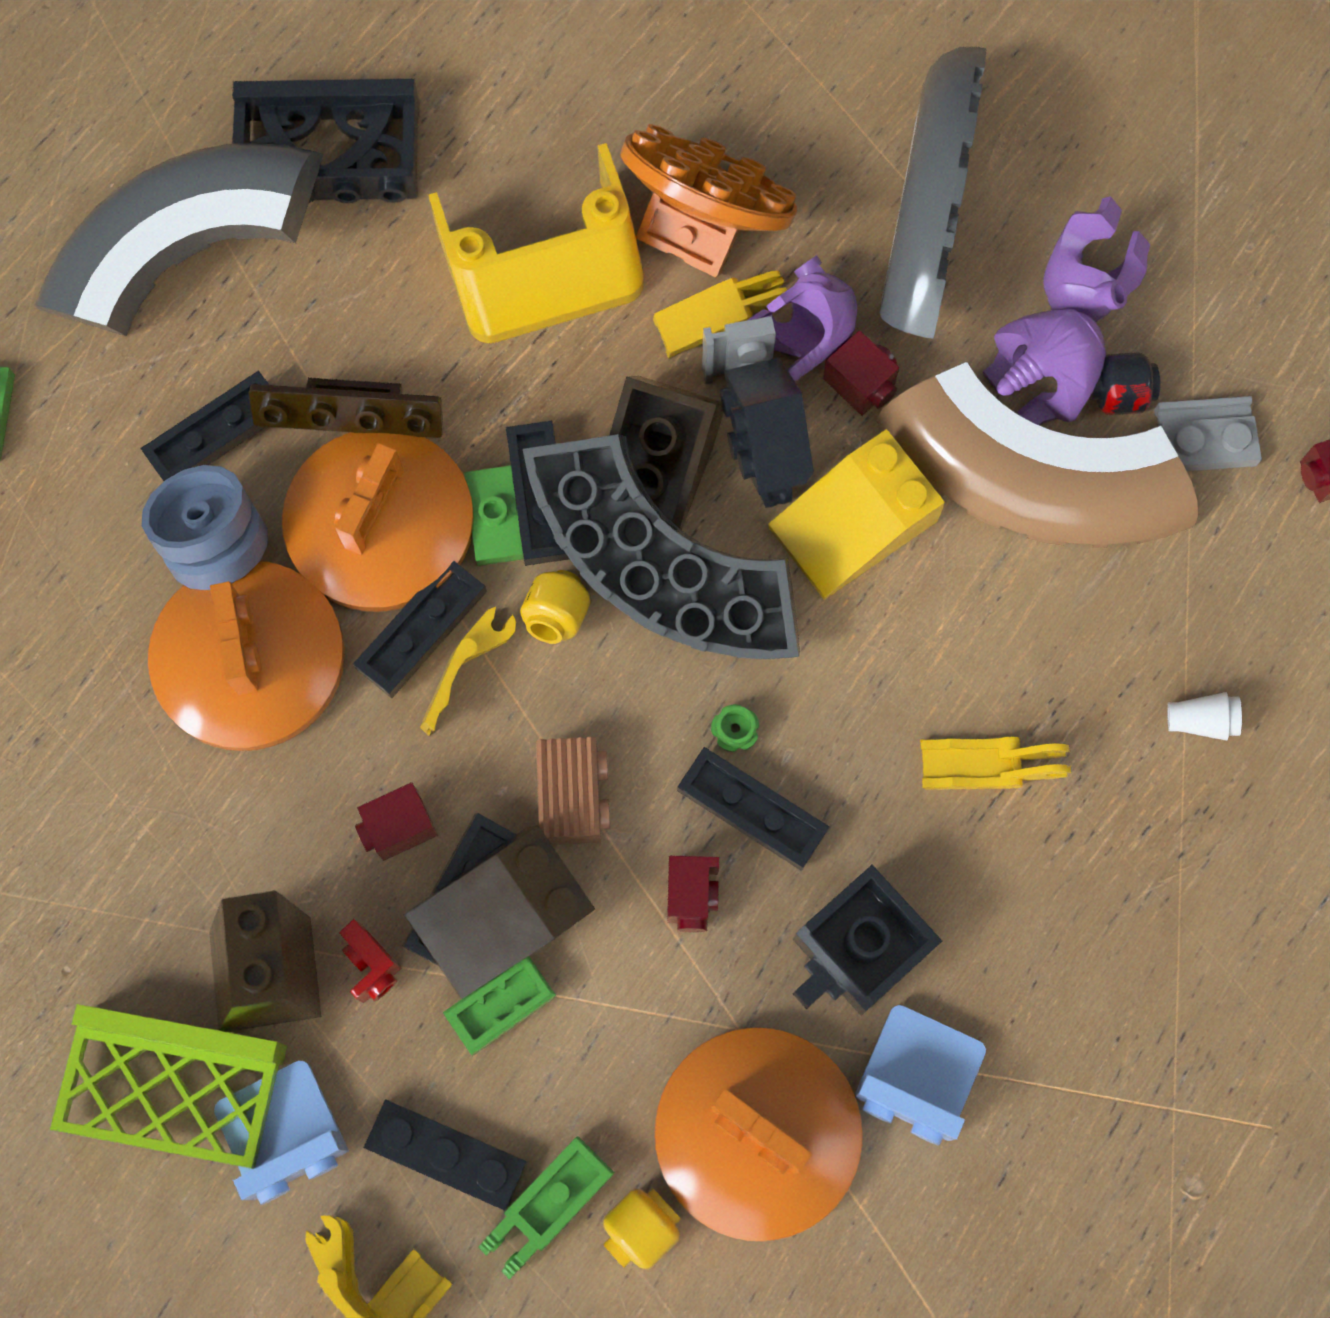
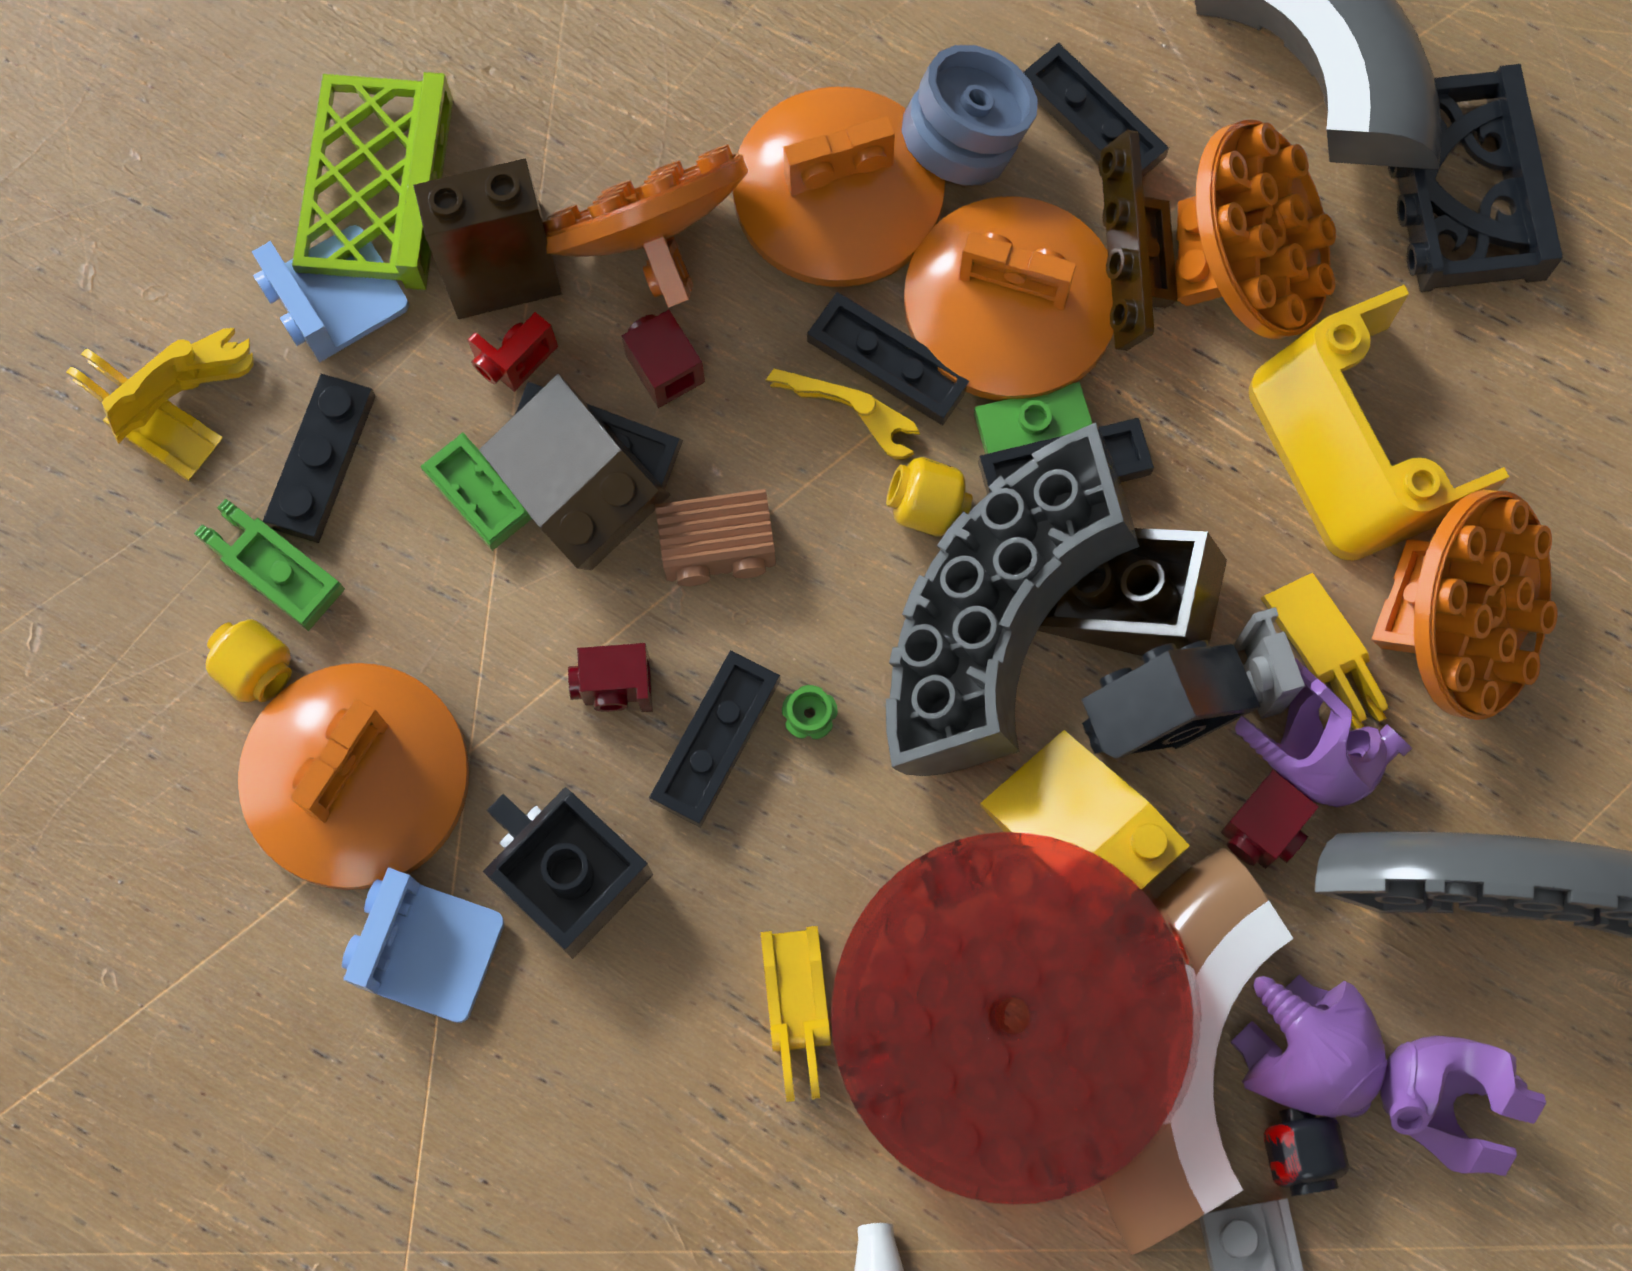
camera: 85 degrees right, 0 degrees up
none -> orange bracket [543,144,749,308]
none -> clear red brick [831,832,1202,1205]
none -> orange bracket [1175,120,1336,339]

